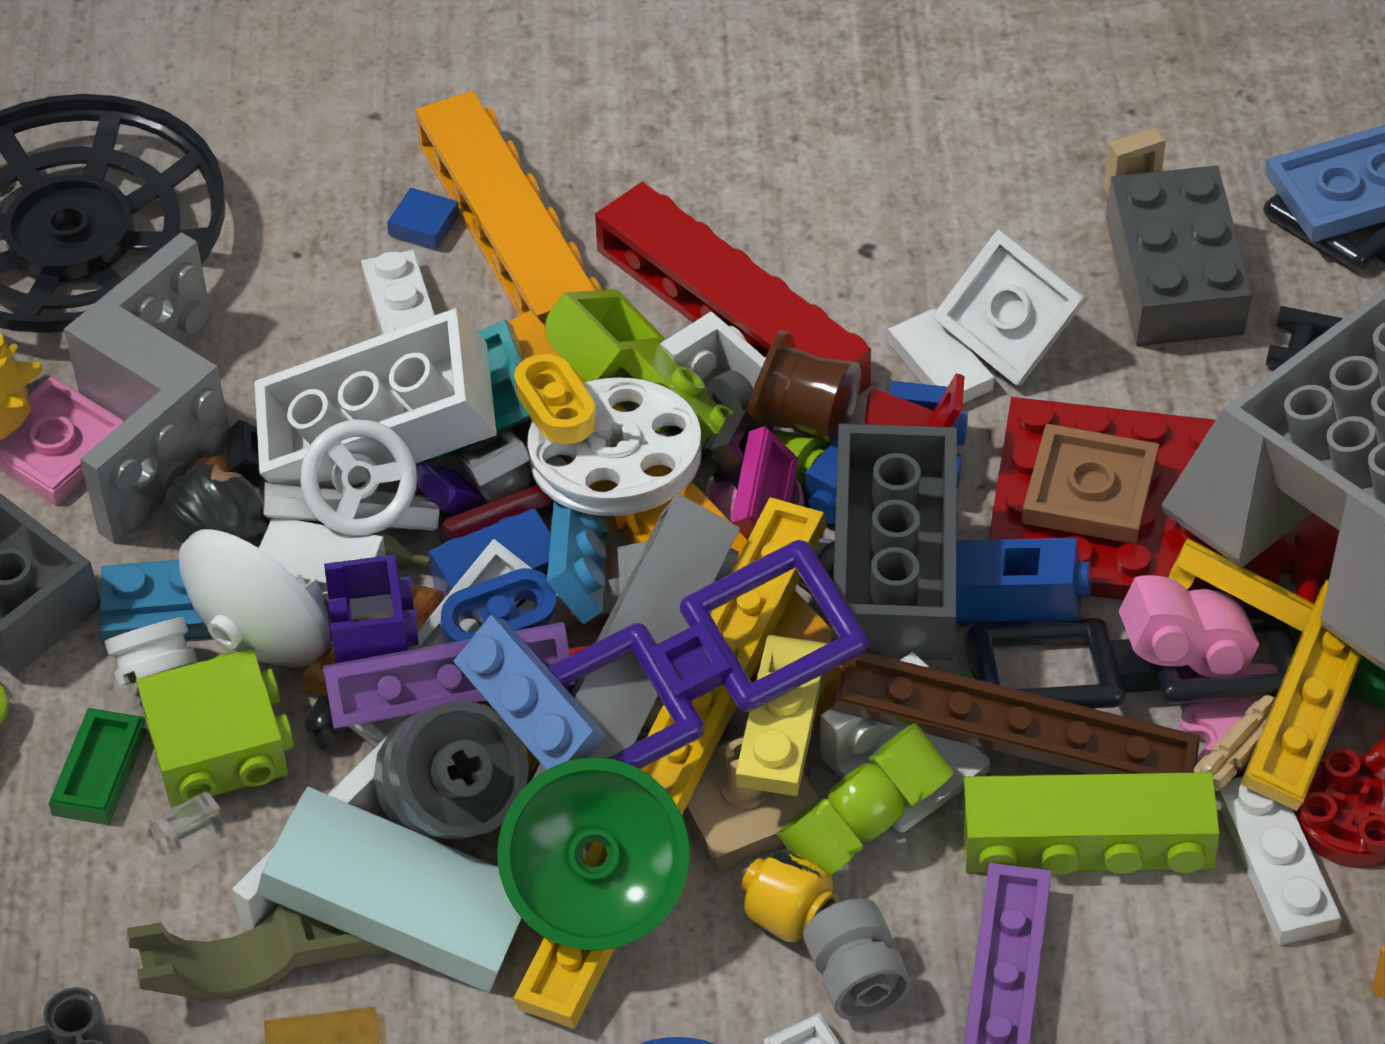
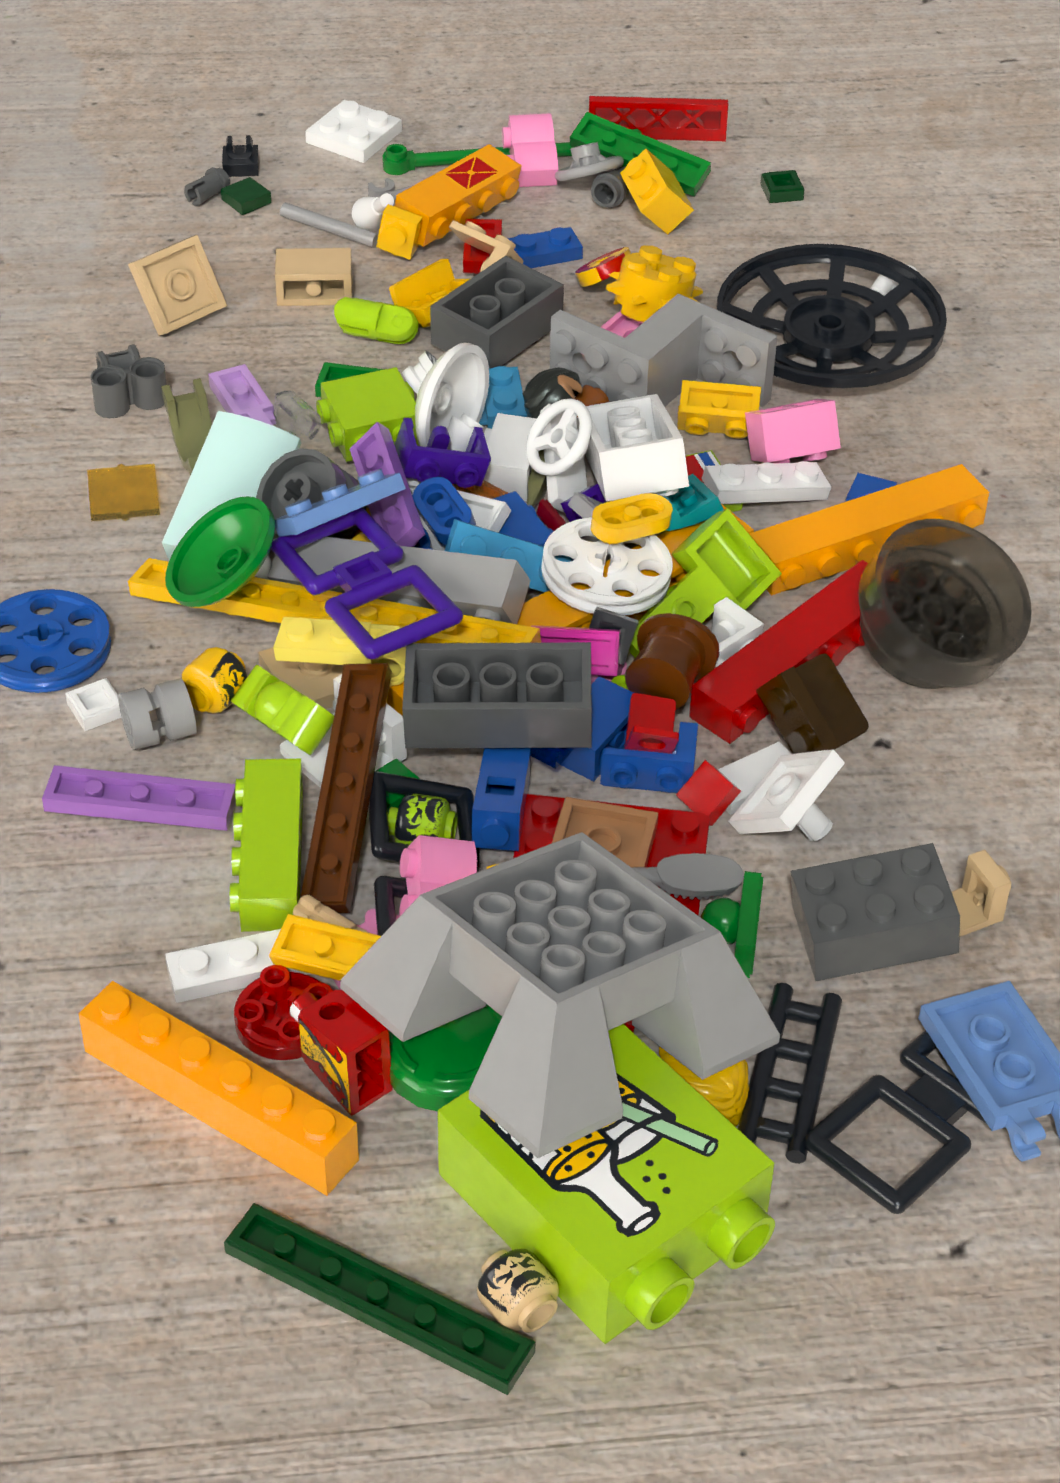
camera: 85 degrees right, 5 degrees down
none -> lavender hinge [208,364,276,426]
none -> lime head [388,793,458,845]
none -> light grey piece [631,853,744,900]
none -> red tile [676,760,741,826]
none -> yellow bracket [677,380,761,439]
none -> green tile [701,871,764,978]
none -> bright pink brick [745,399,841,464]
none -> dark brown bracket [756,654,869,754]
none -> clear smoke wheel [858,519,1032,689]

